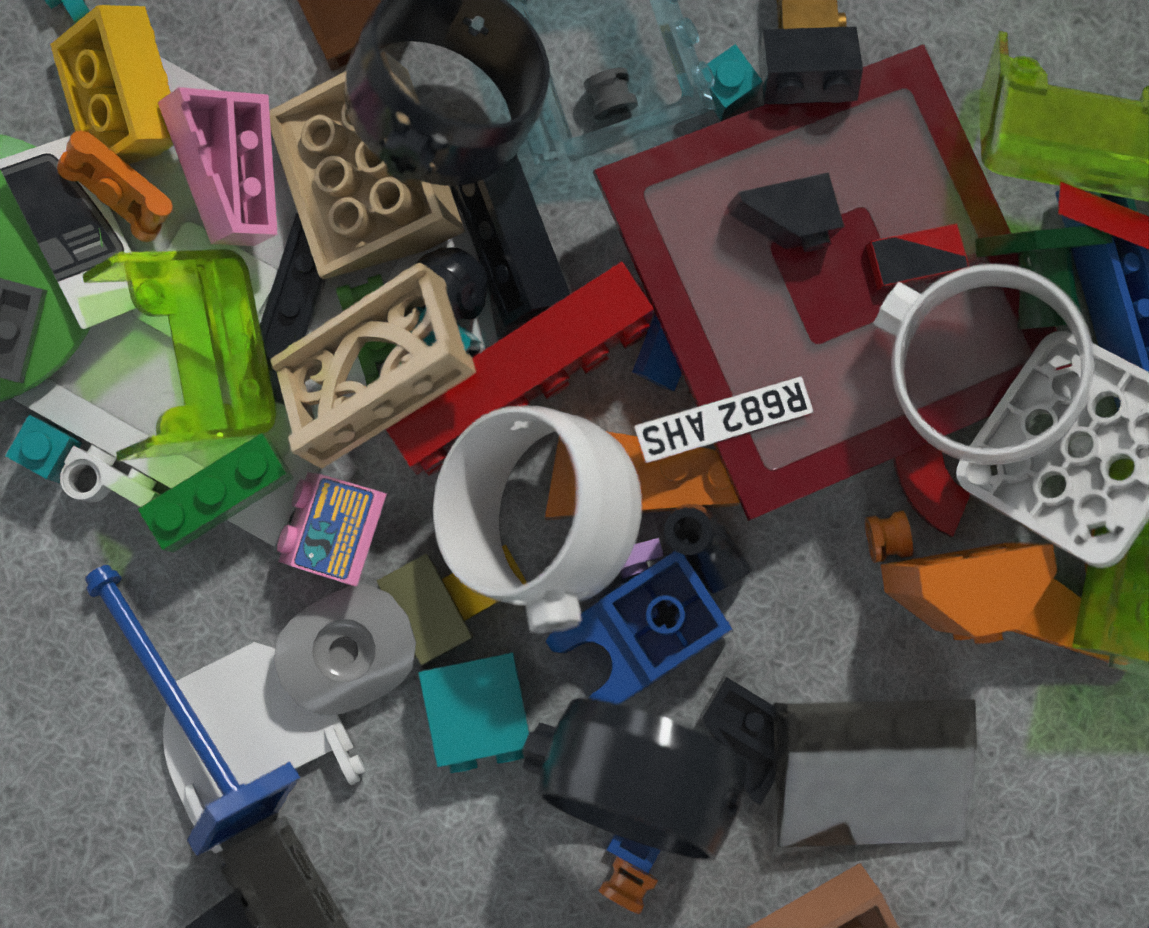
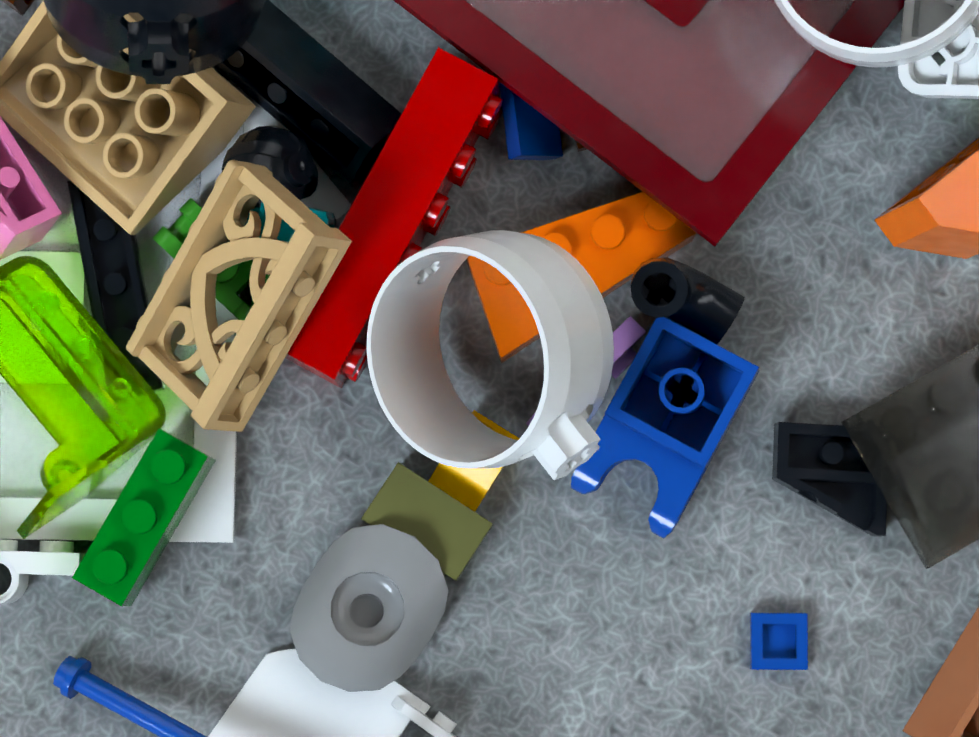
camera: 20 degrees left, 0 degrees up
slope [277,472,386,587] -> none
teal piece [418,652,530,774] -> none
black cylinder [522,698,747,861] -> none
orange wheel [599,856,658,914] -> none
white sticker [634,376,814,463] -> none
orange wheel [865,511,913,563] -> none
red tile [893,443,970,537] -> none

